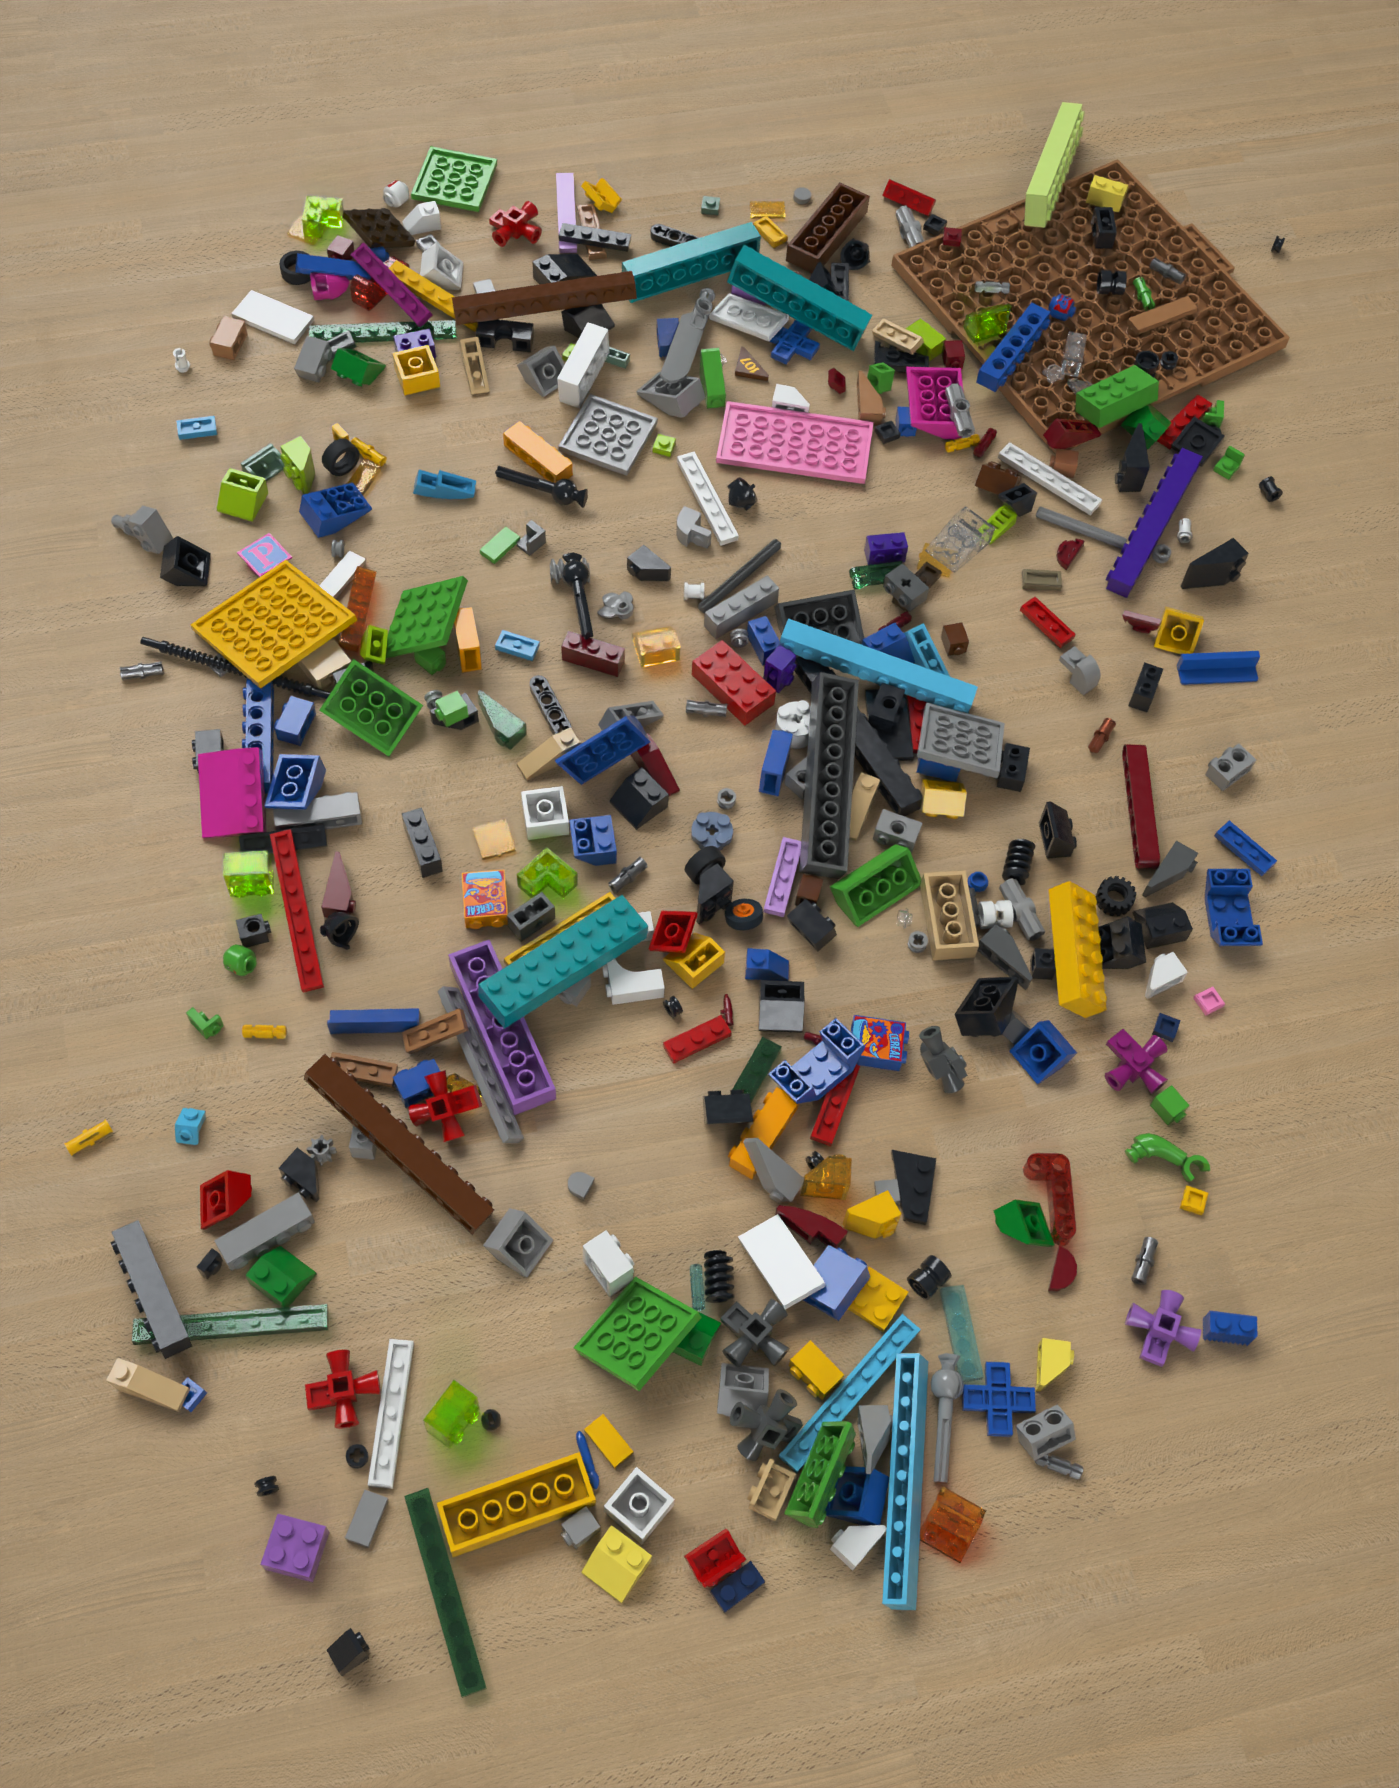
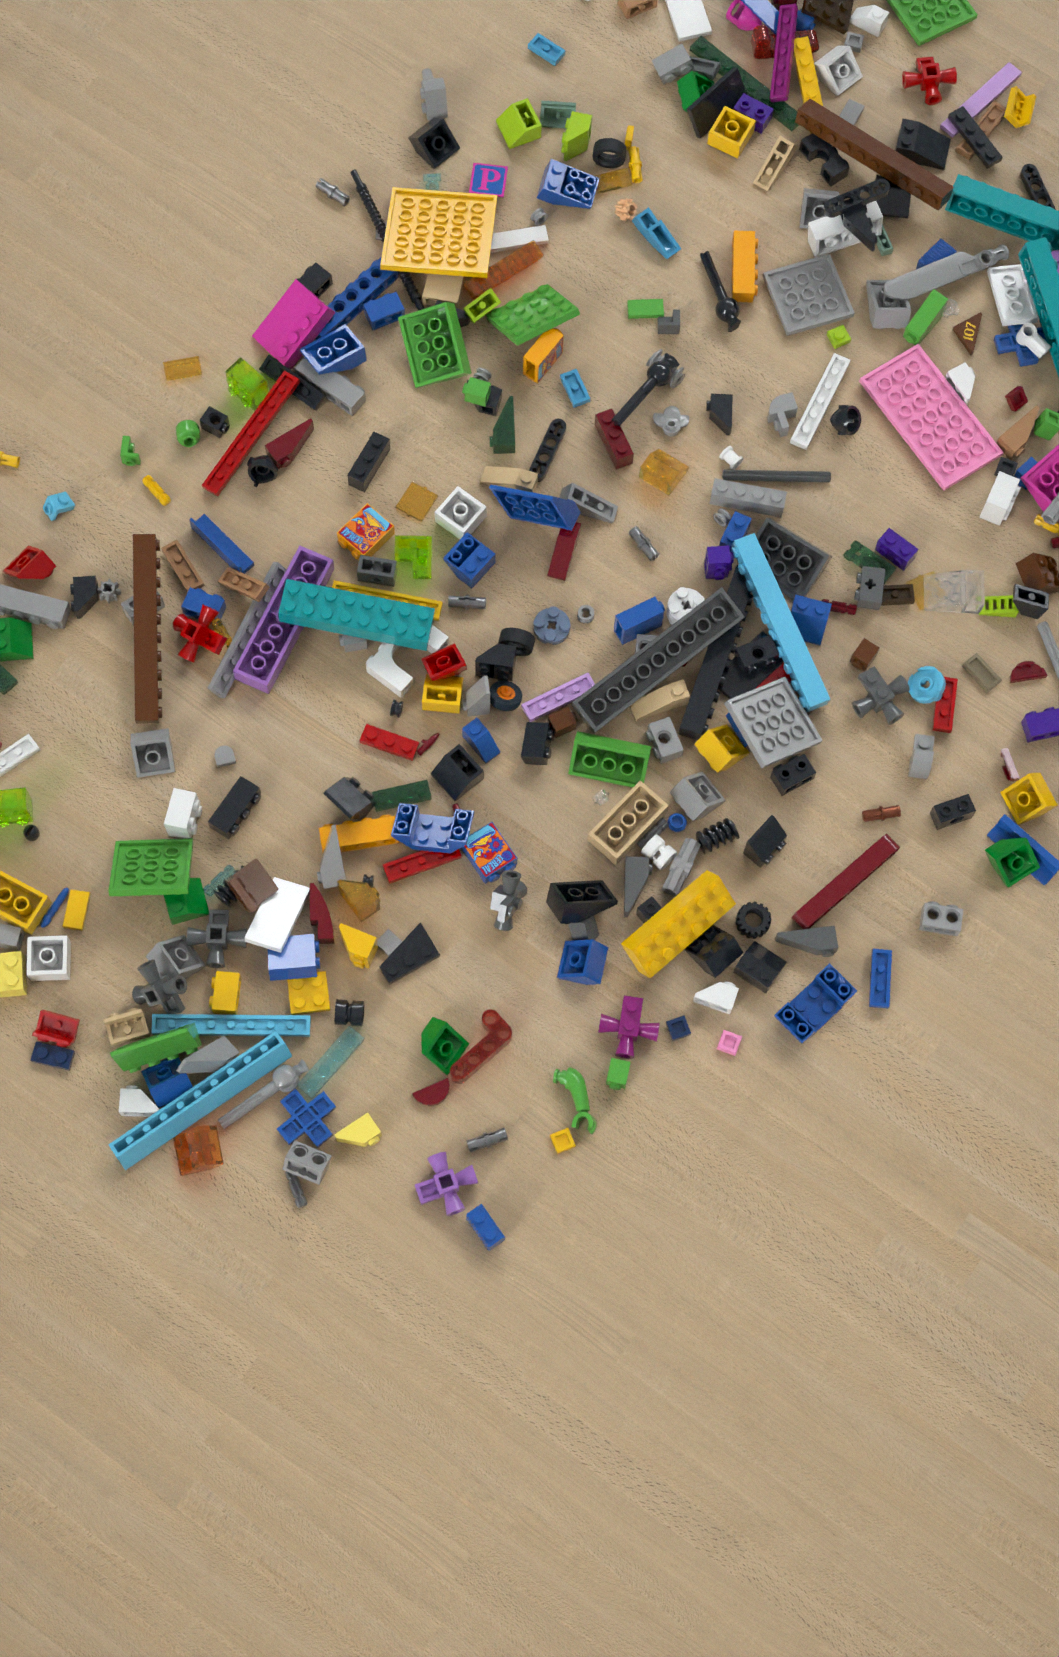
camera: 50 degrees right, 10 degrees up
bright green brick [414,647,446,675] -> none
black slope [610,767,669,830] -> none
red brick [691,640,776,726] -> none
medium azure slope [904,623,950,676] -> none
light grey bush [907,931,928,953] -> none
none -> clear yellow tile [163,356,202,381]
none -> black brick [208,776,261,839]
none -> reddish brown bracket [225,859,279,913]
none -> clear light blue tile [423,173,441,190]
none -> light grey slope [462,676,490,717]
none -> light nougat gear [614,198,638,221]
none -> light grey slope [670,772,726,821]
none -> black tile [687,67,747,138]
none -> black beam [824,179,890,218]
none -> black slope [839,199,878,252]
none -> dark grey brick [852,666,910,725]
none -> medium azure plate [908,666,946,704]
none -> white brick [979,471,1021,526]
none -> green slope [985,837,1040,888]
none -> white piece [1016,323,1051,358]

